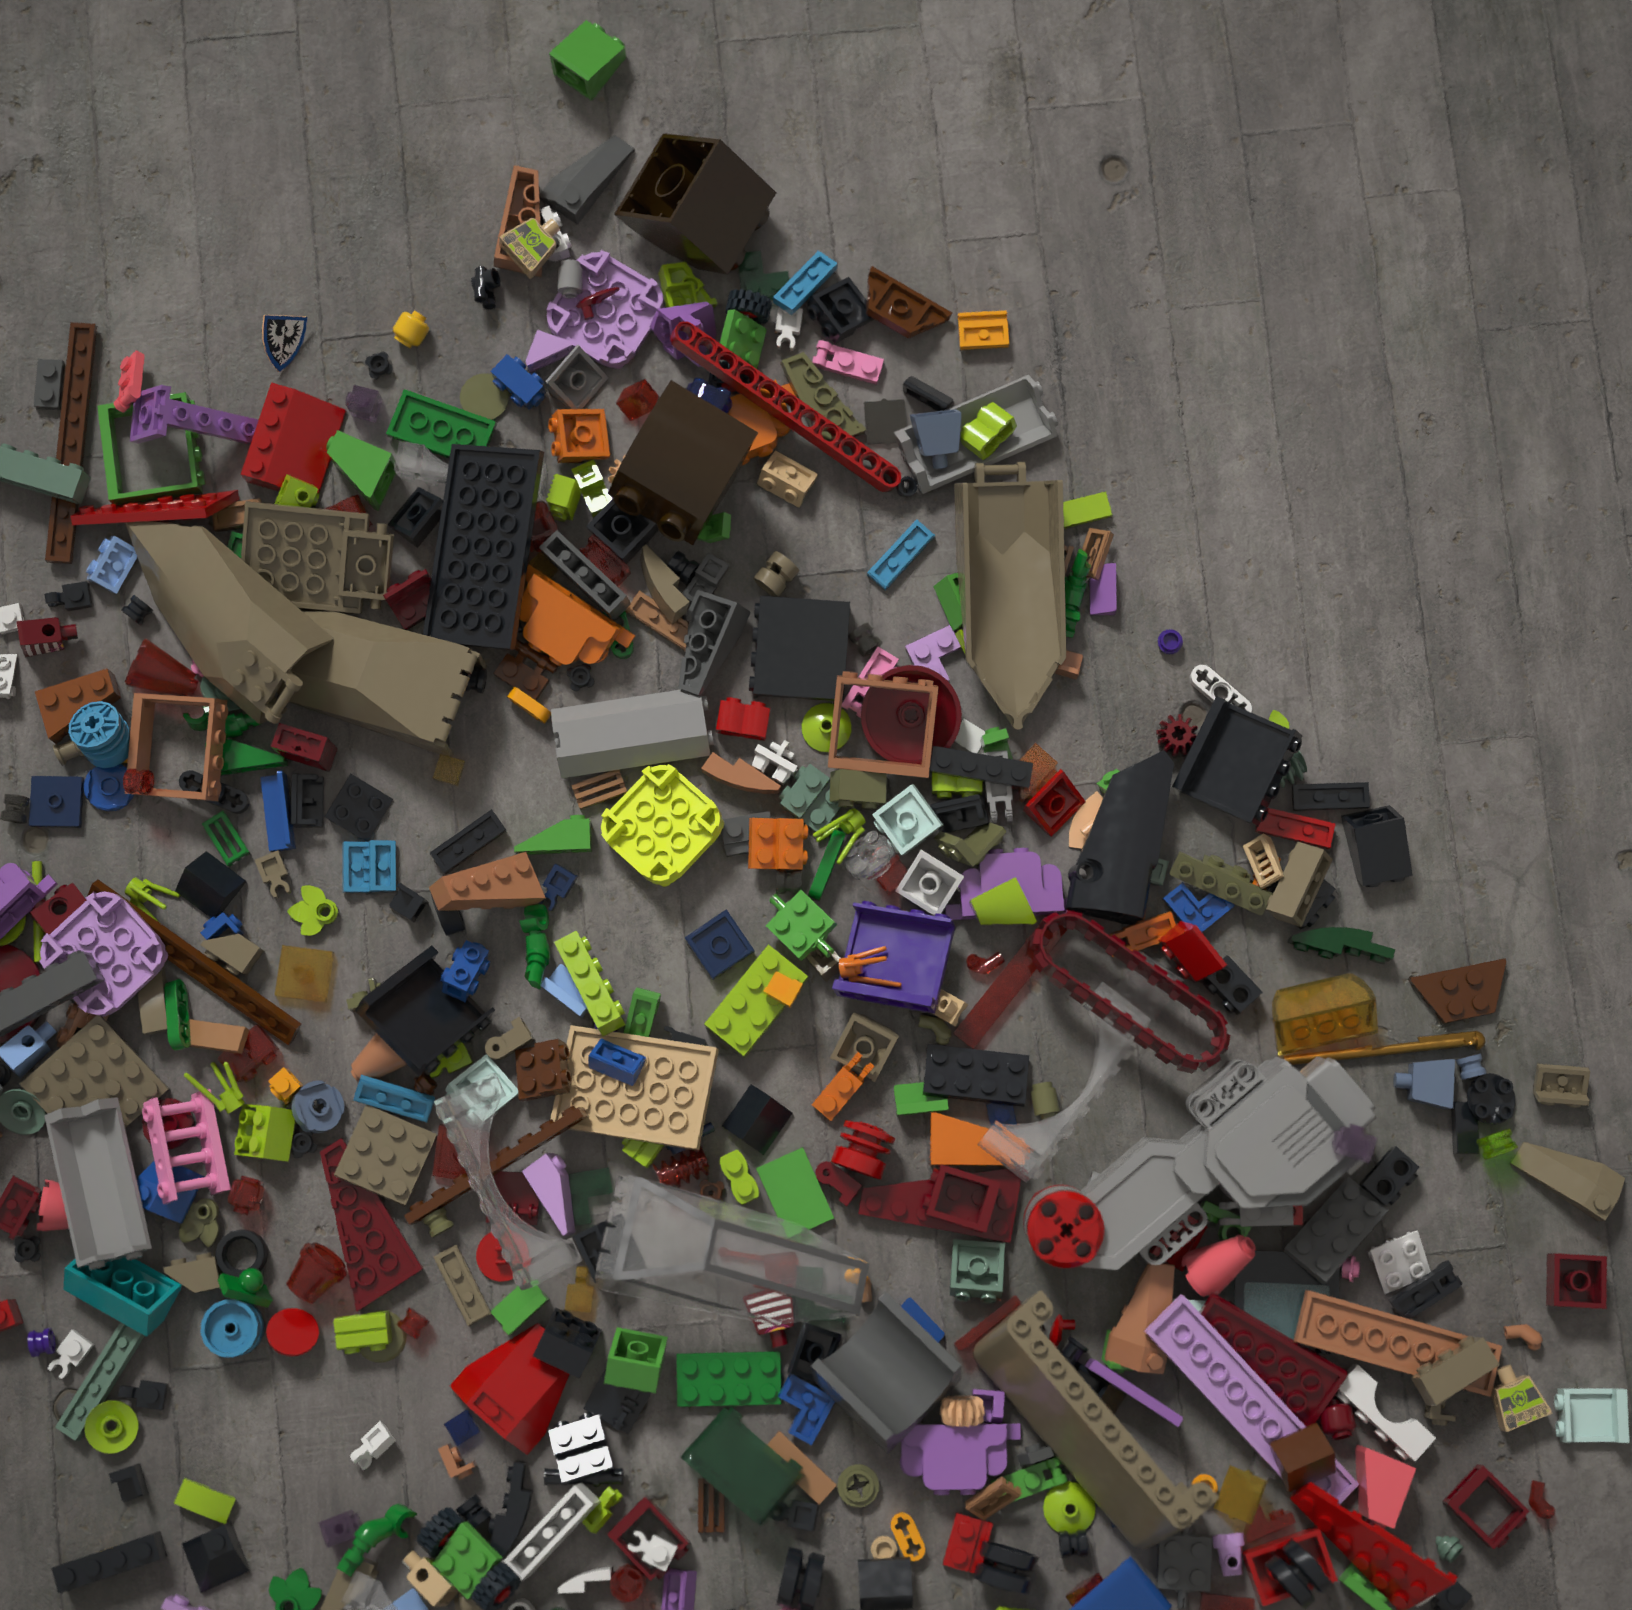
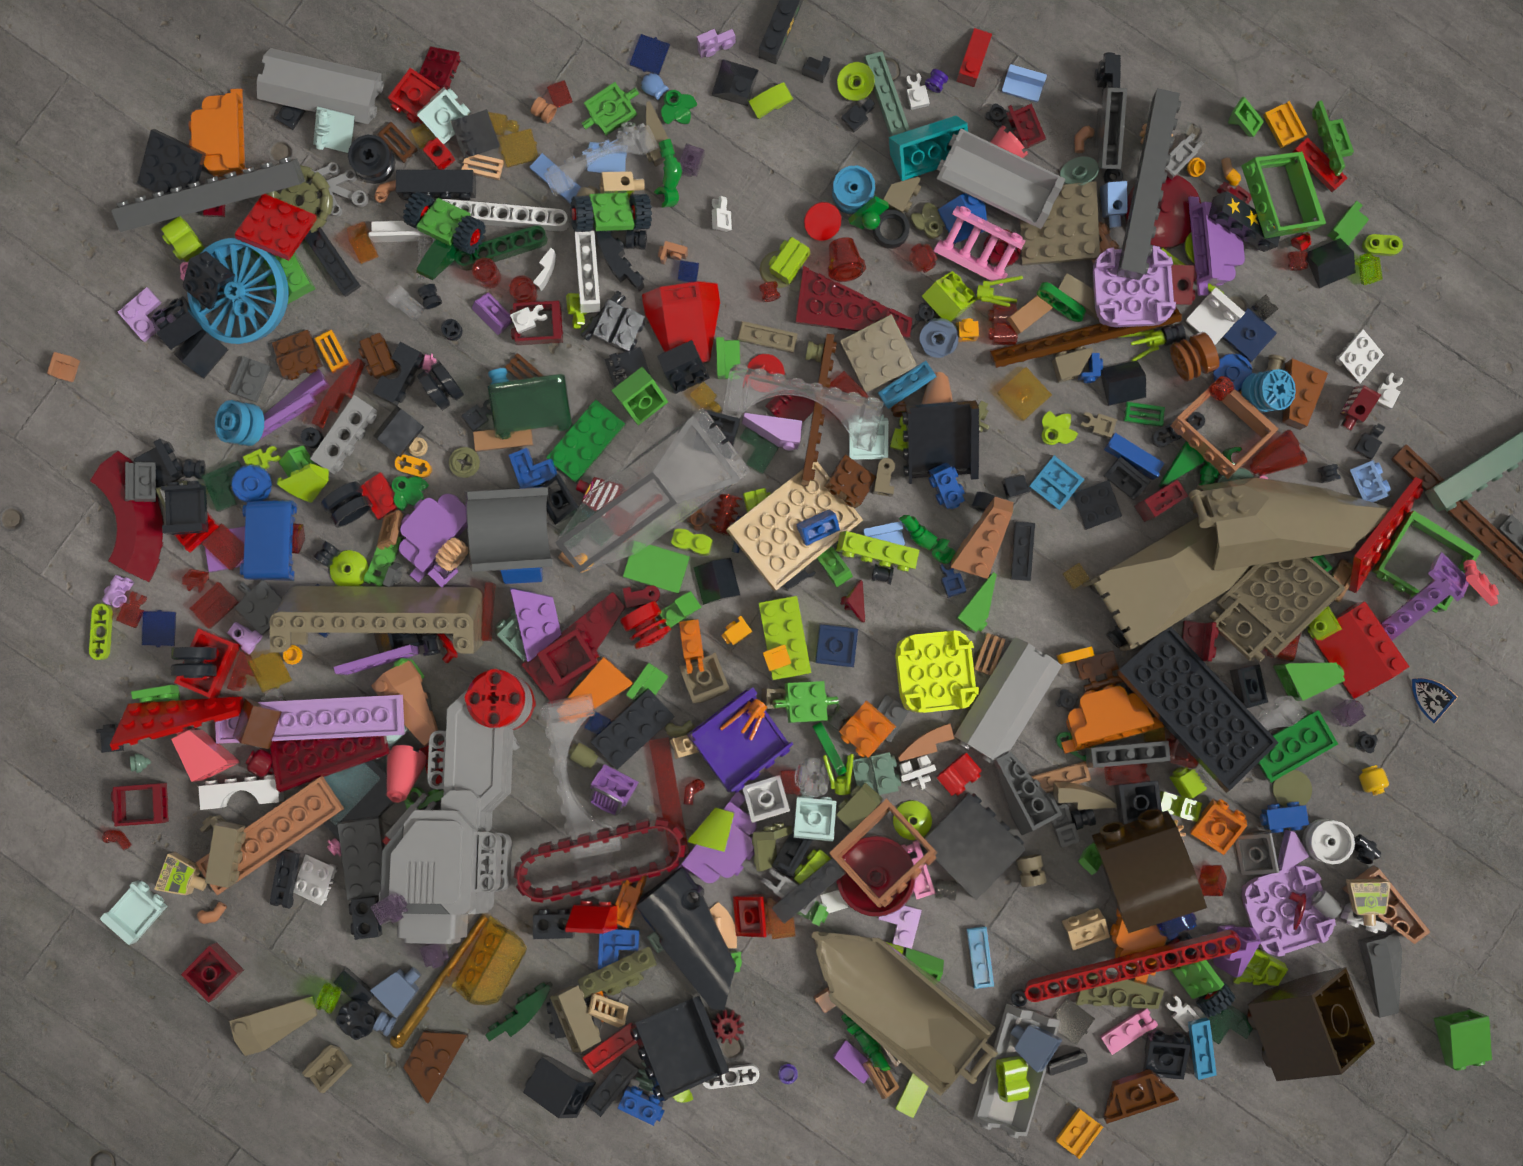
camera: 130 degrees right, 5 degrees up
none -> green plate [392,476,429,511]
none -> clear purple brick [420,944,449,969]
none -> dark azure wheel [488,368,510,389]
none -> medium lavender wing [510,588,561,661]
none -> medium lavender piece [589,764,639,815]
none -> blue brick [617,1086,665,1126]
none -> bright green slope [660,591,702,628]
none -> light orange brick [721,616,752,646]
none -> dark red piece [840,580,865,622]
none -> black bush [871,564,894,585]
none -> black wheel [1161,323,1186,346]
none -> dark orange wheel [1170,332,1220,382]
none -> white bracket [1186,288,1245,345]
none -> white wheel [1302,819,1355,864]

